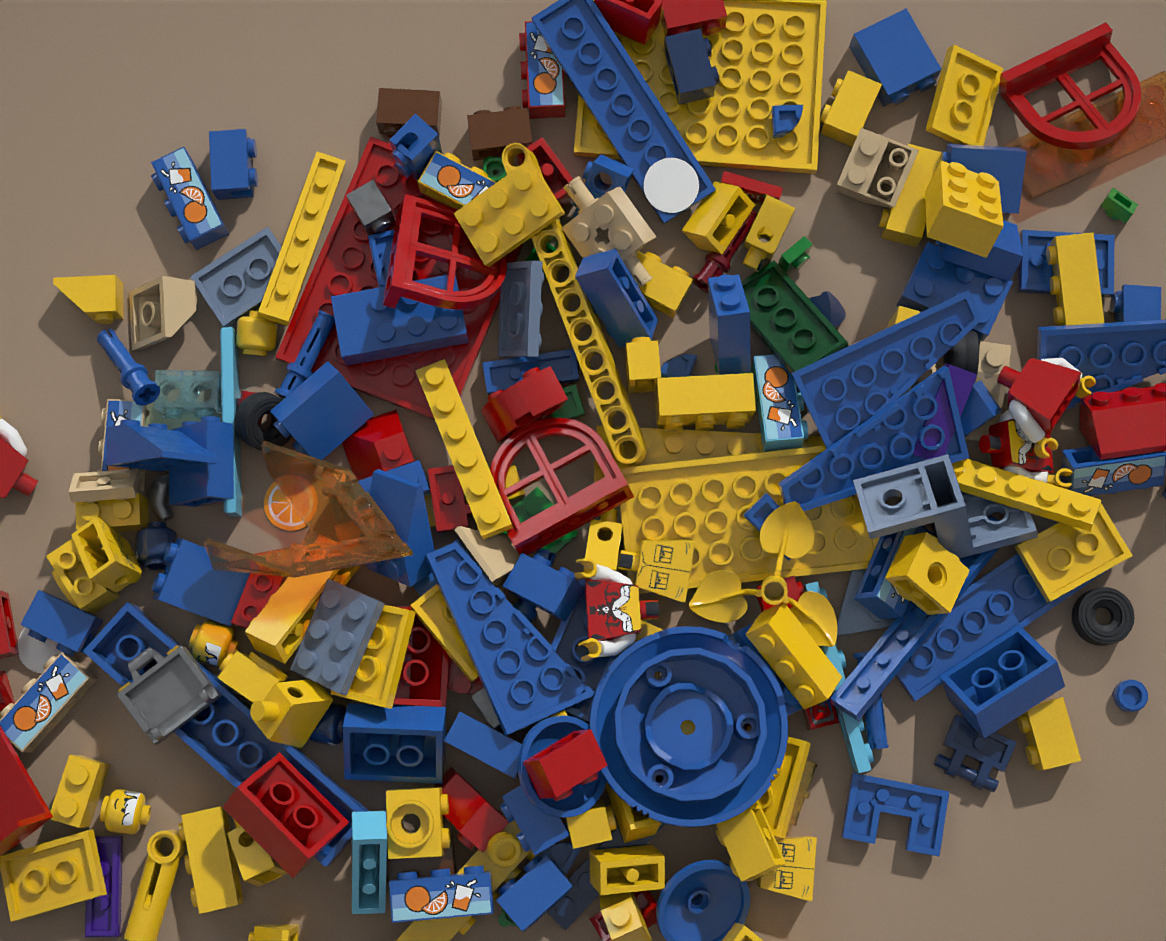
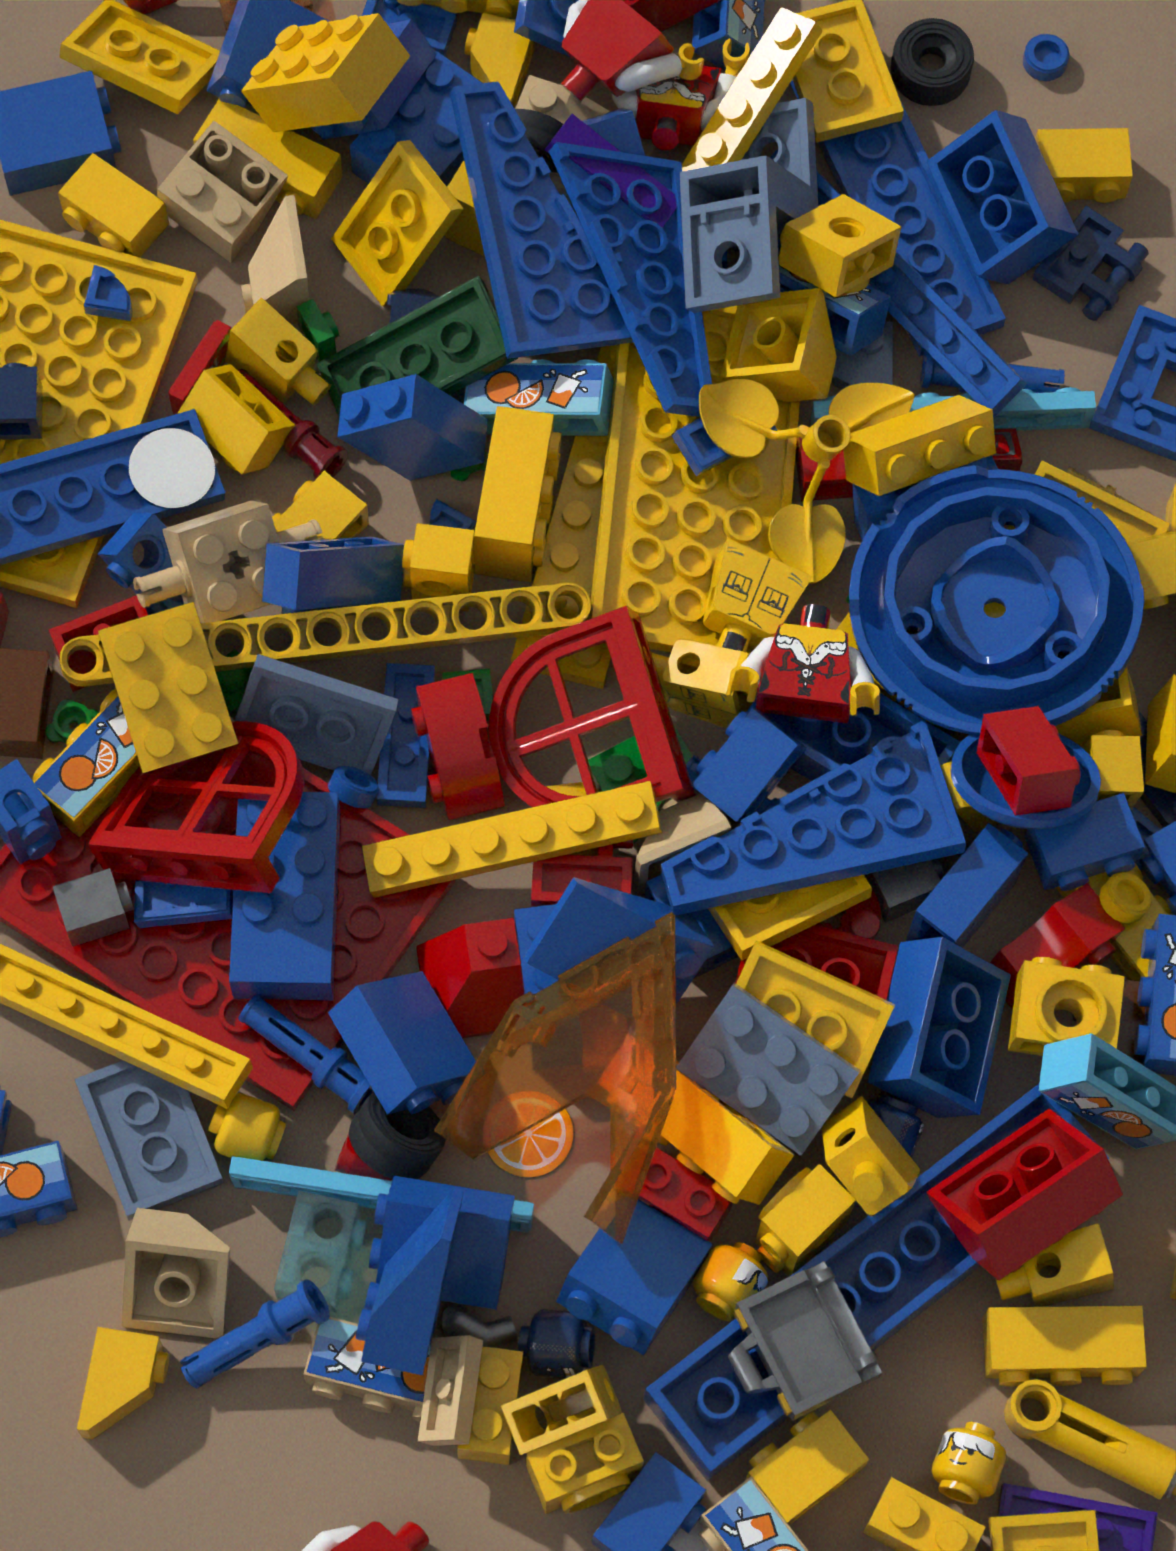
camera: 80 degrees left, 10 degrees down
none -> tan slope [241,195,310,324]
none -> blue tile [328,766,379,808]
none -> yellow plate [331,140,463,307]
none -> yellow slope [464,12,535,109]
none -> yellow slope [720,288,837,402]
none -> yellow brick [746,1409,869,1526]

